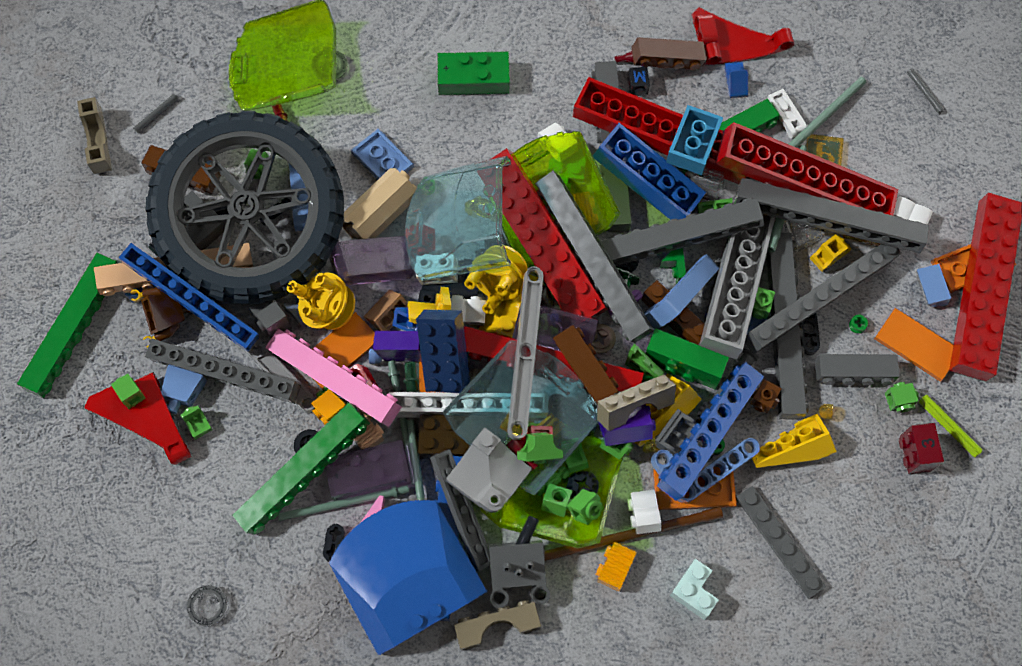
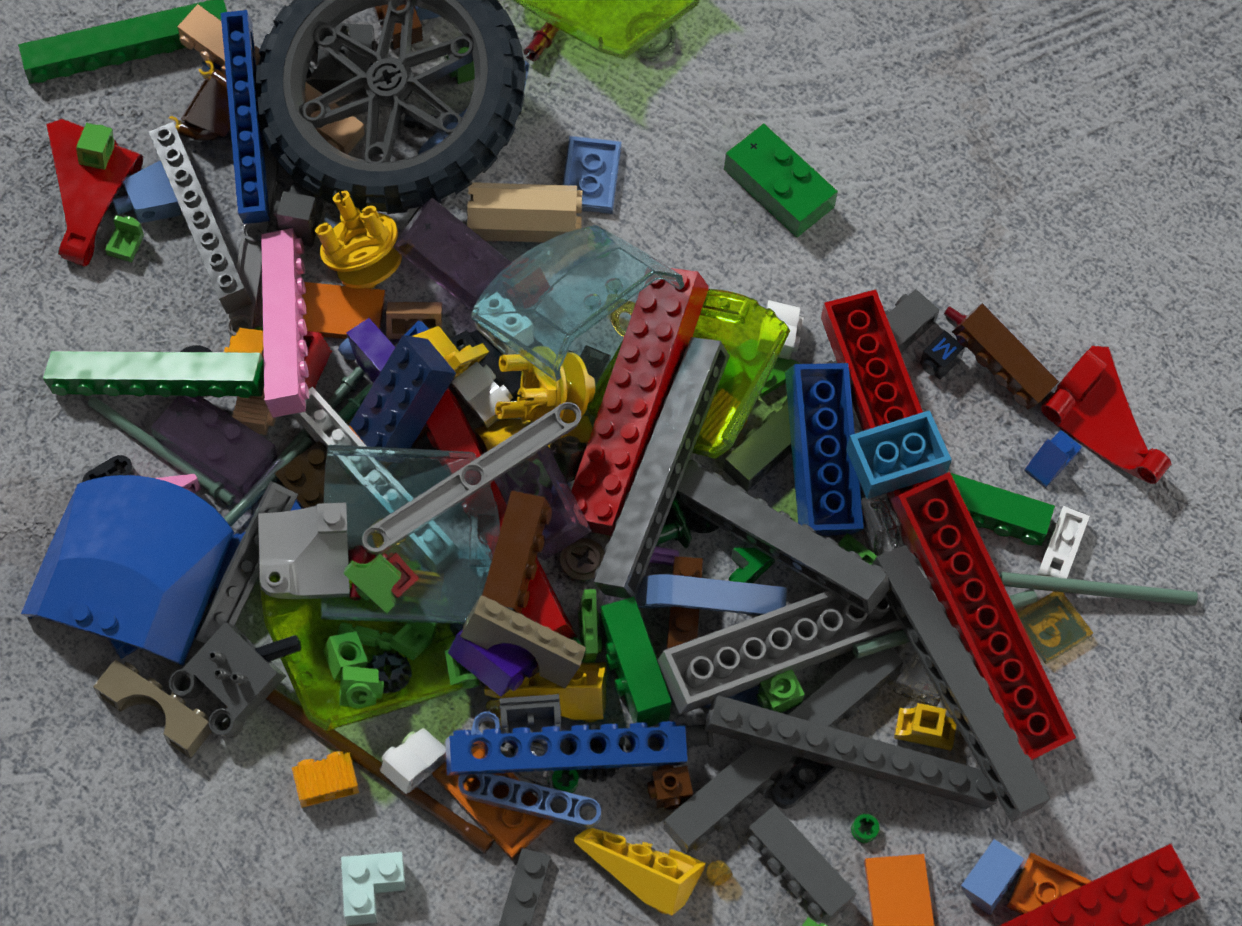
camera: 45 degrees right, 5 degrees down
white brick [893,196,933,224] -> none

